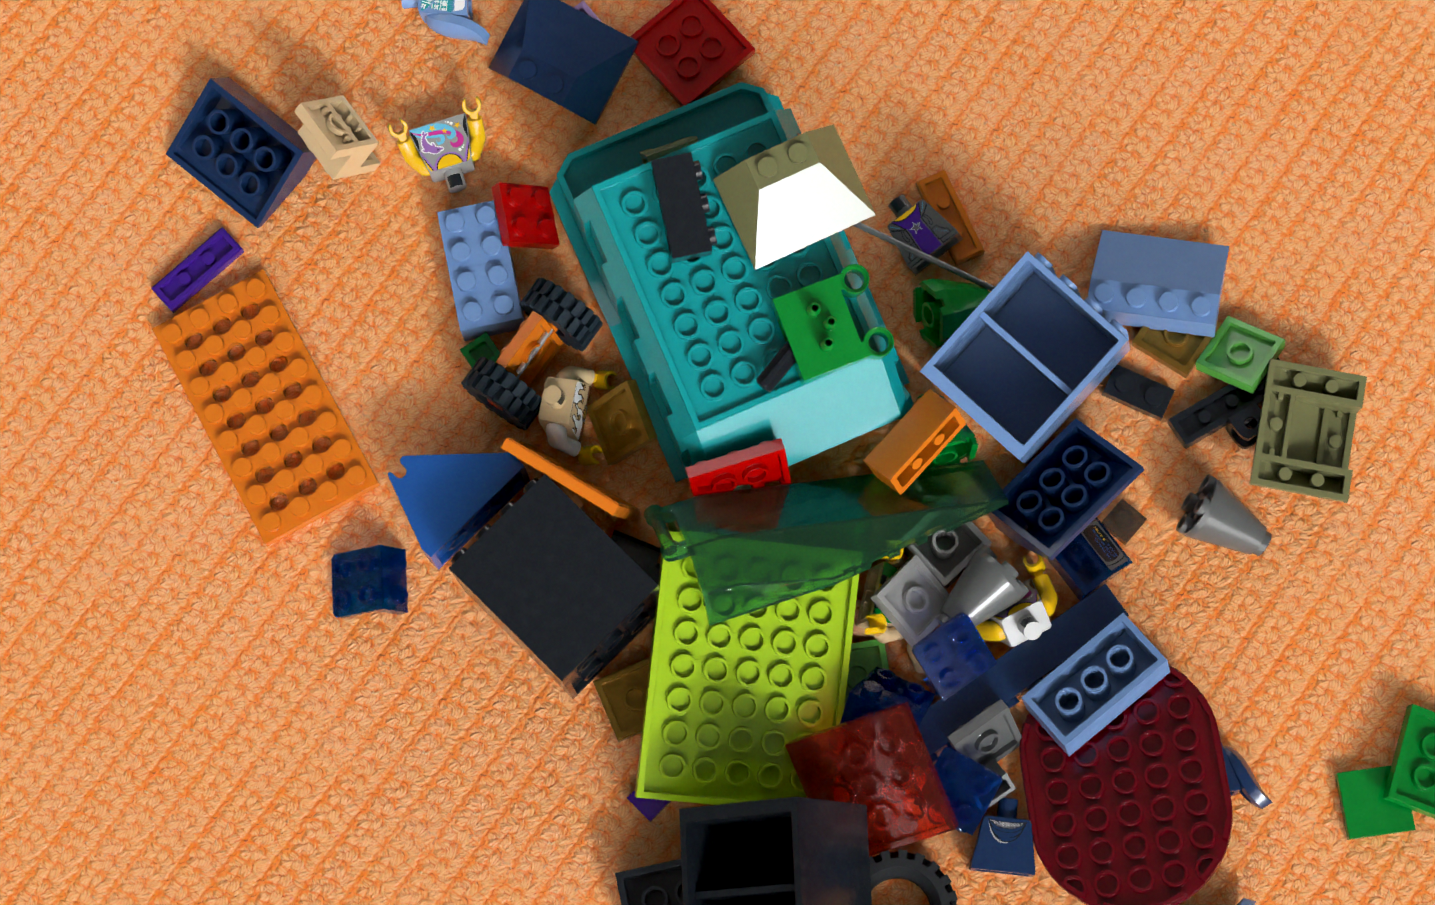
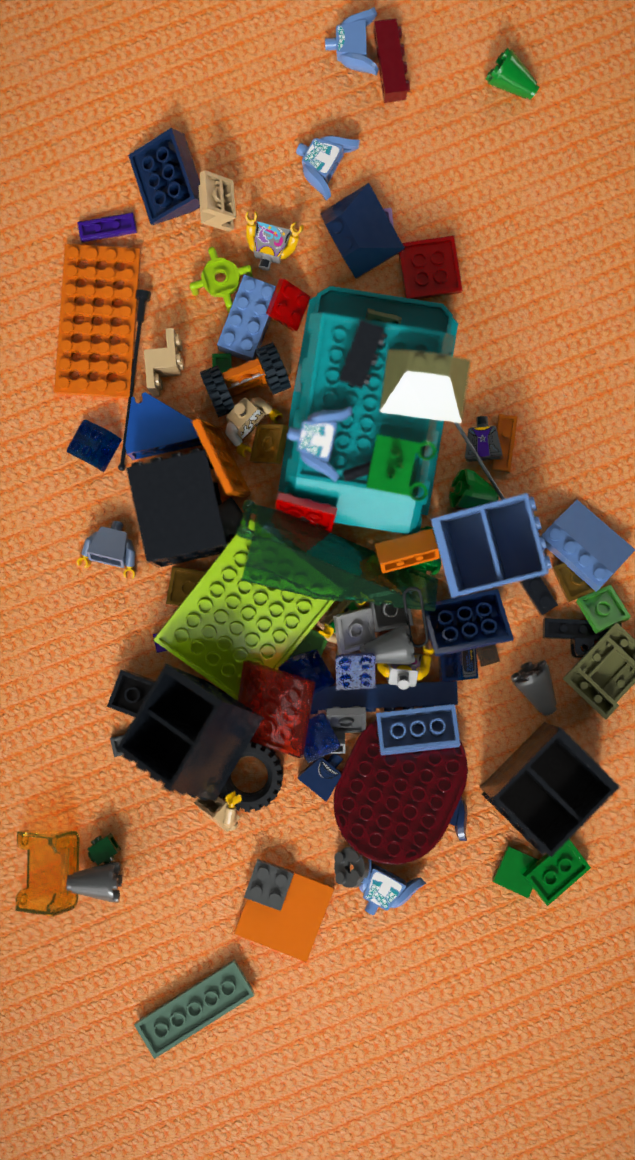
camera: 25 degrees right, 10 degrees up
none -> sand blue torso [77,521,136,579]
none -> black piece [118,290,151,471]
none -> tan bracket [144,328,184,397]
none -> lime plate [190,247,253,313]
none -> medium blue torso [287,407,352,482]
none -> black piece [403,587,429,648]
none -> black piece [480,722,620,857]

